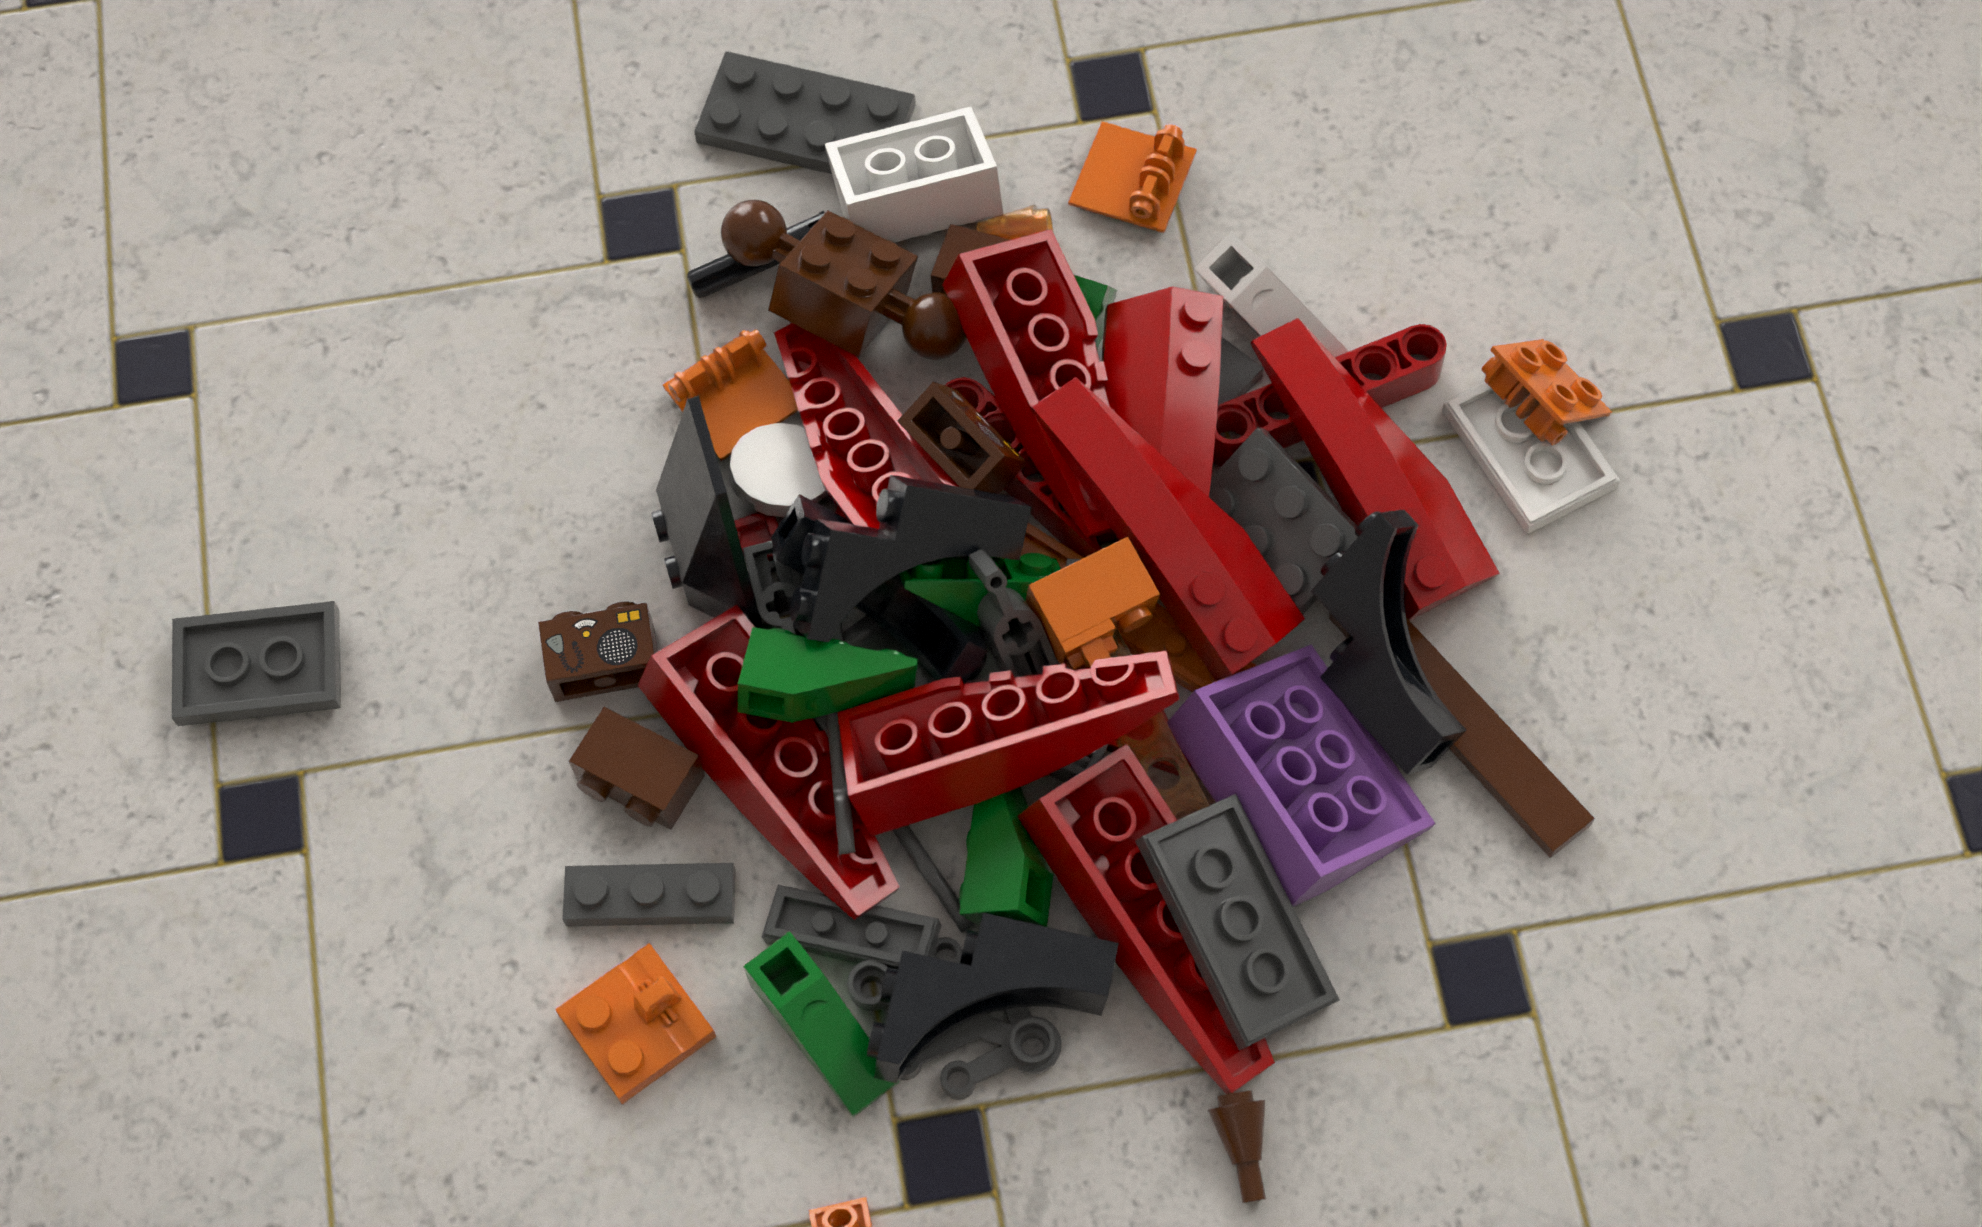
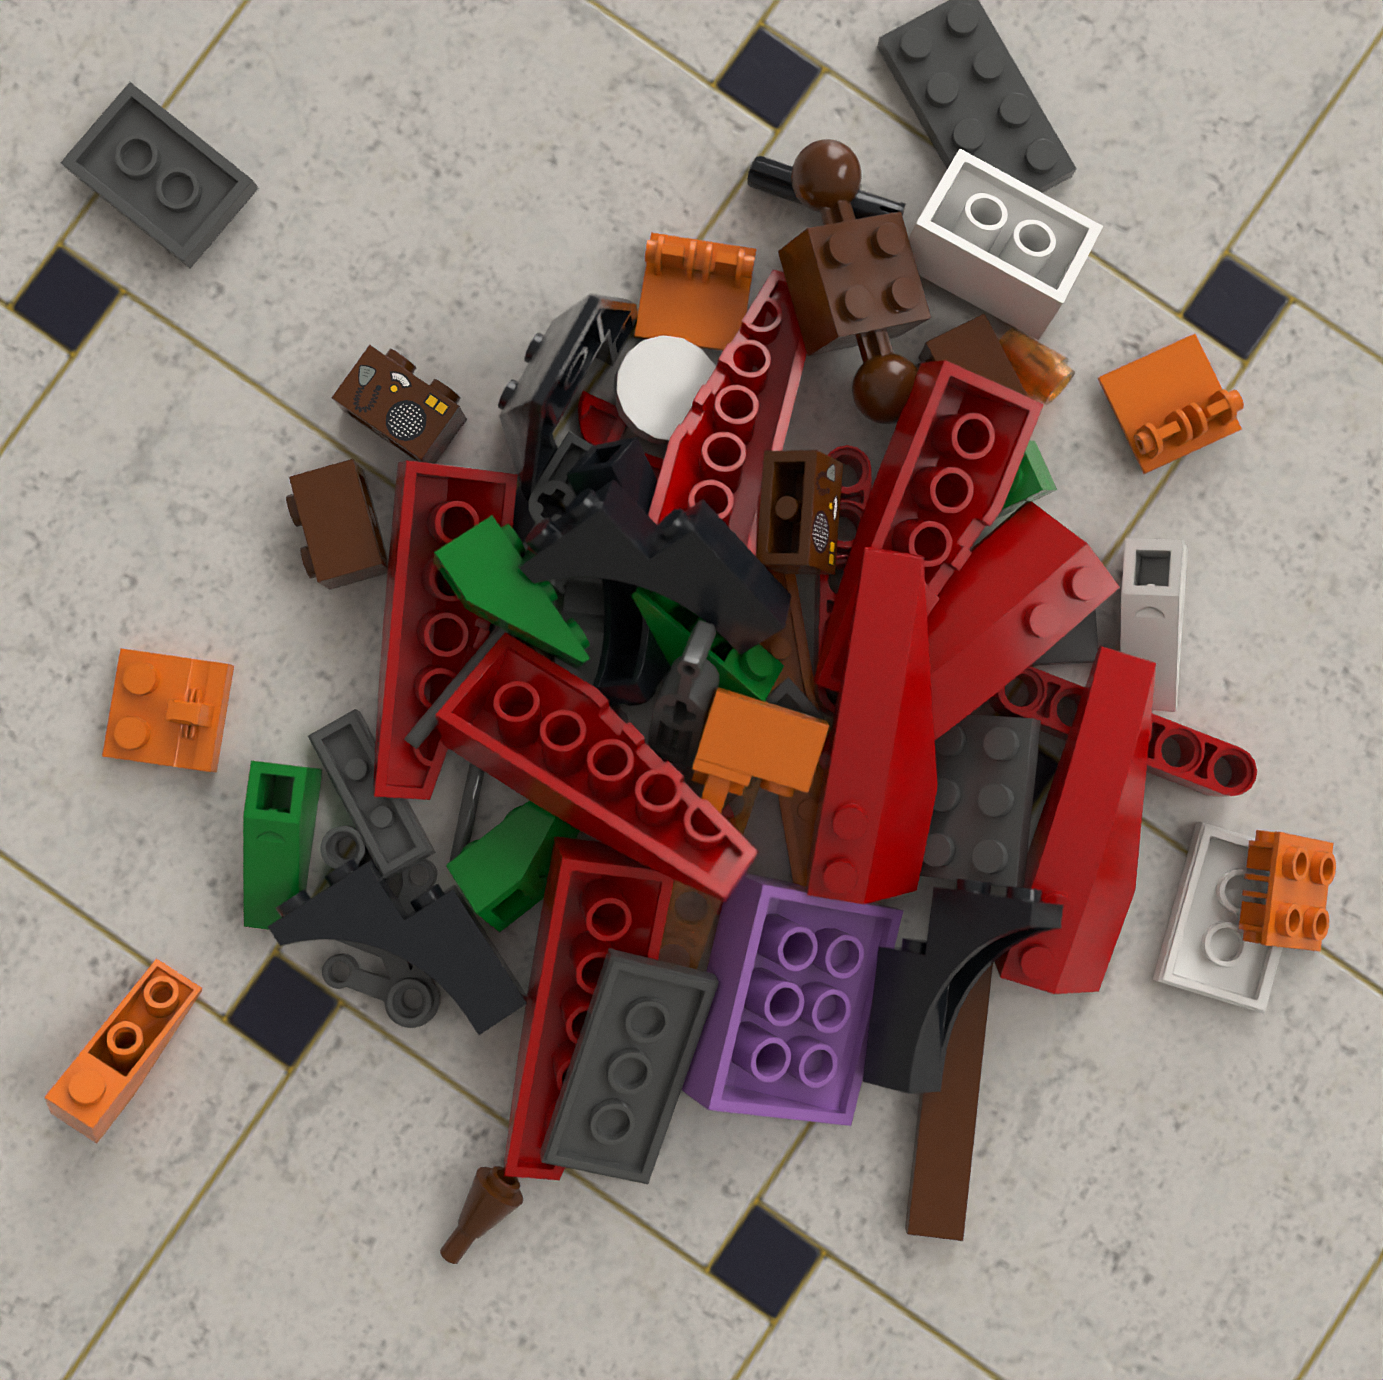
camera: 40 degrees right, 20 degrees up
dark grey plate [562,863,736,927] -> none

